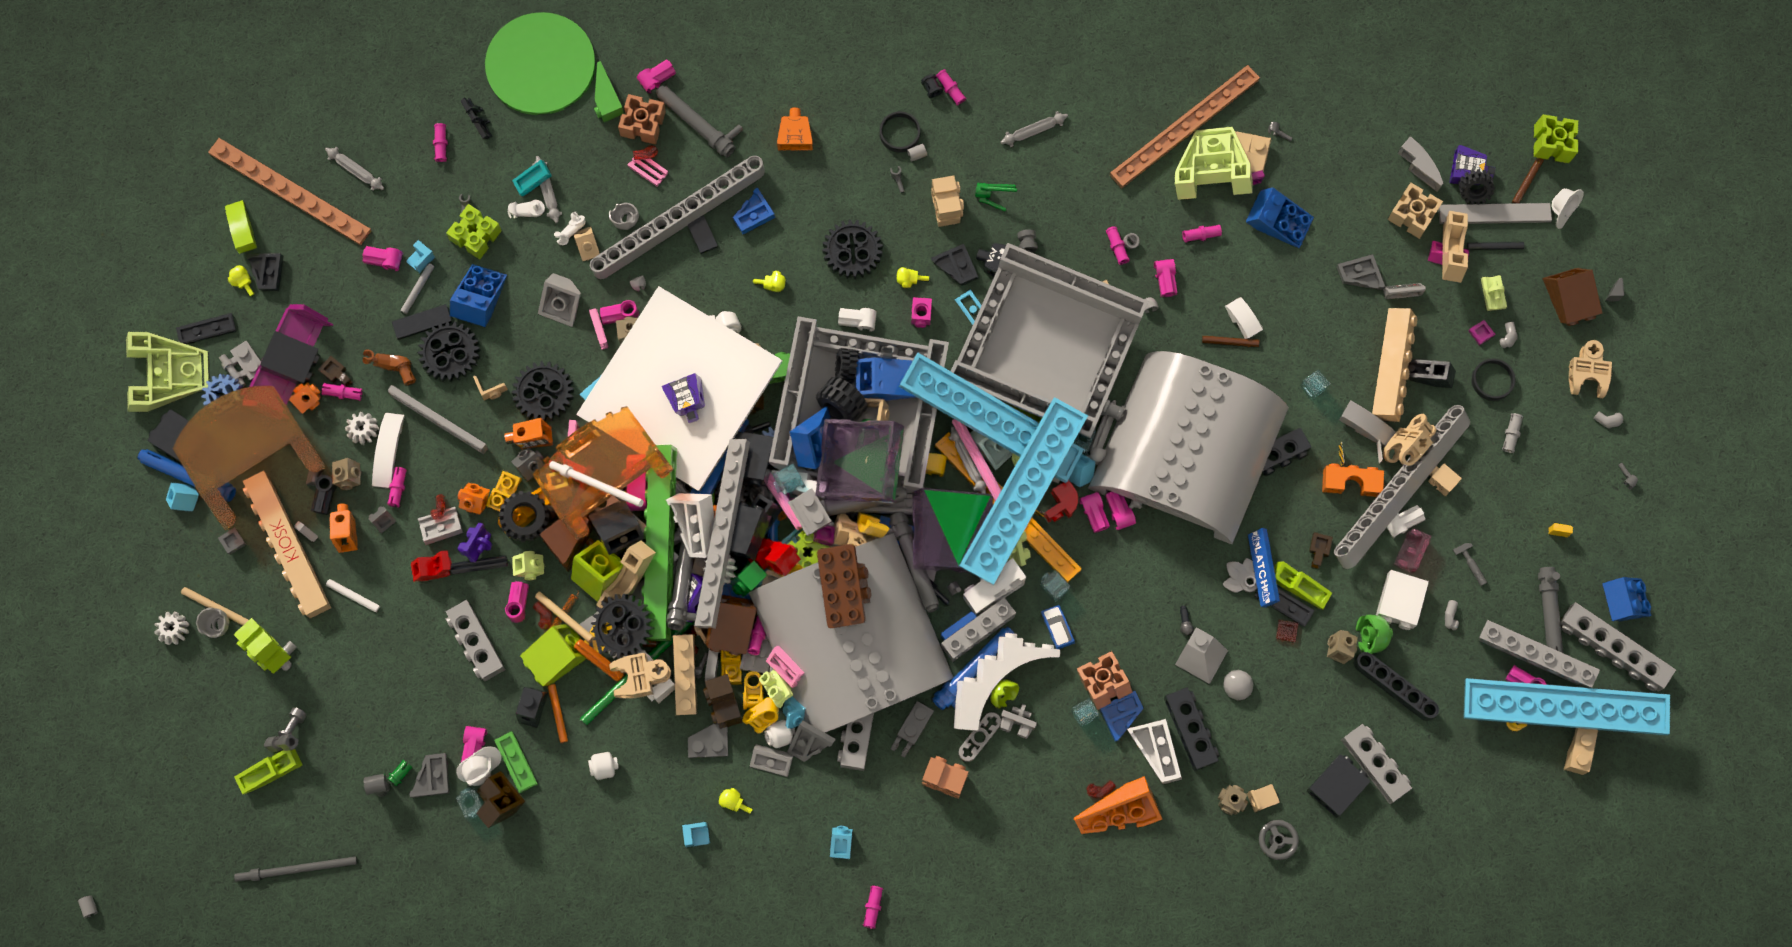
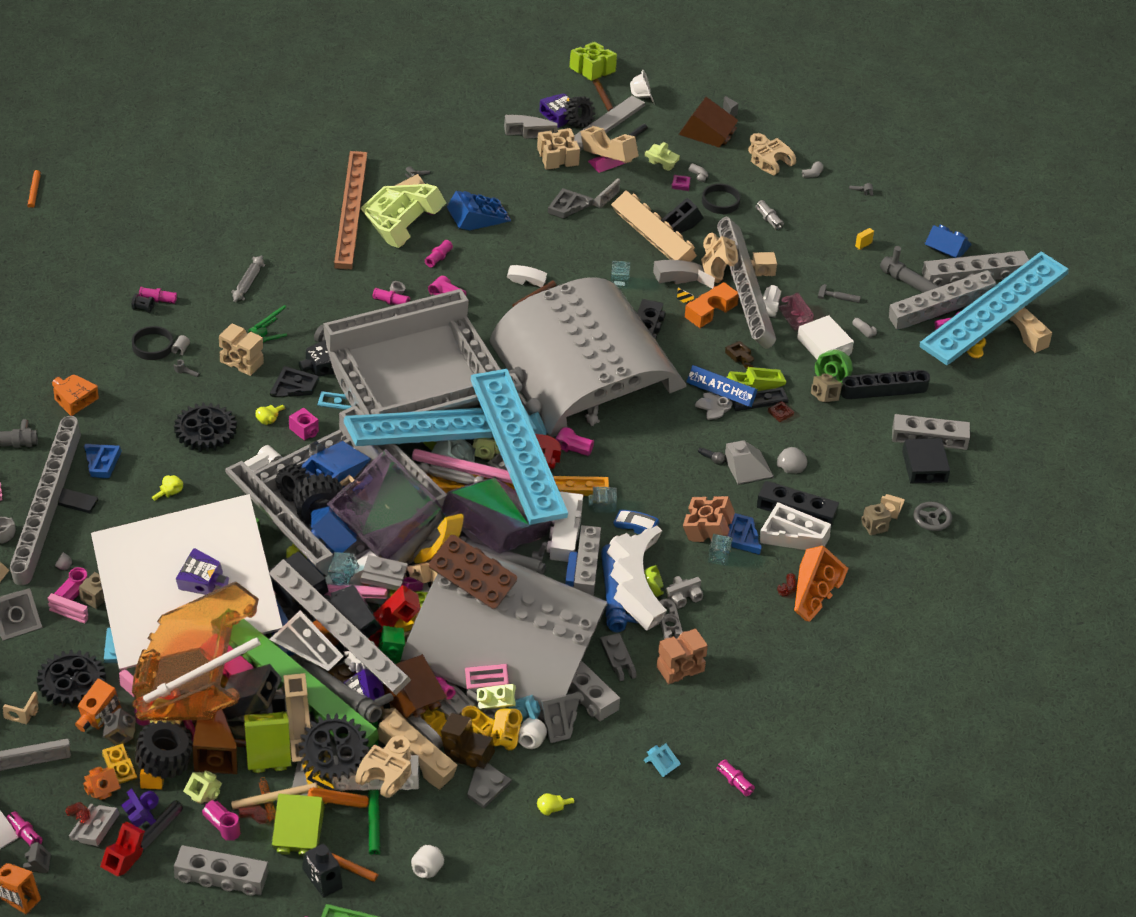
camera: 50 degrees left, 30 degrees down
medium azure panel [682,822,710,847] -> none
light grey slope [750,744,793,777] -> none
dark pink piece [1105,492,1136,530] -> none

